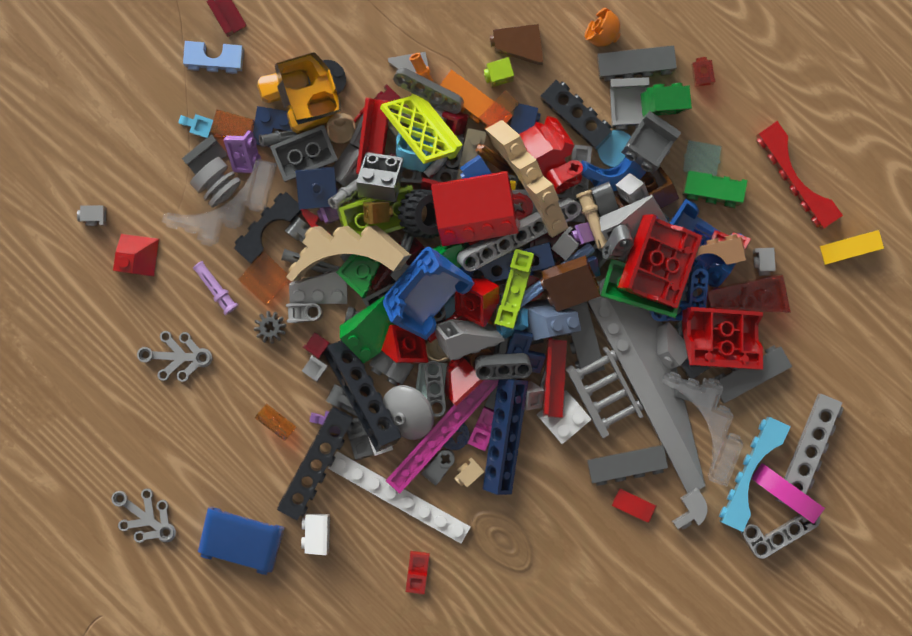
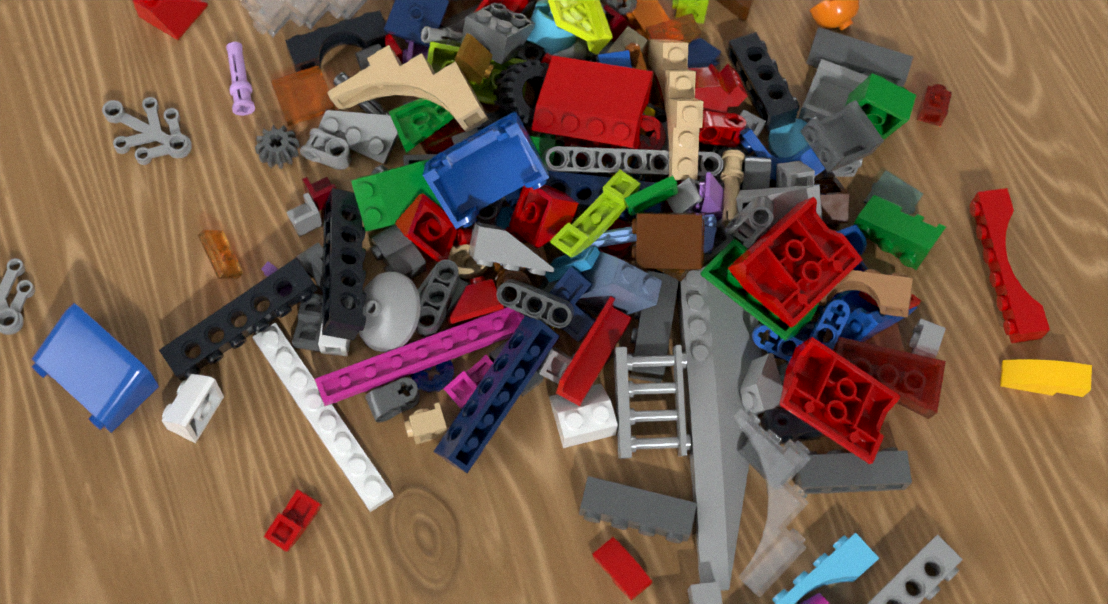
camera: 15 degrees right, 20 degrees down
none -> green tile [624,175,678,216]

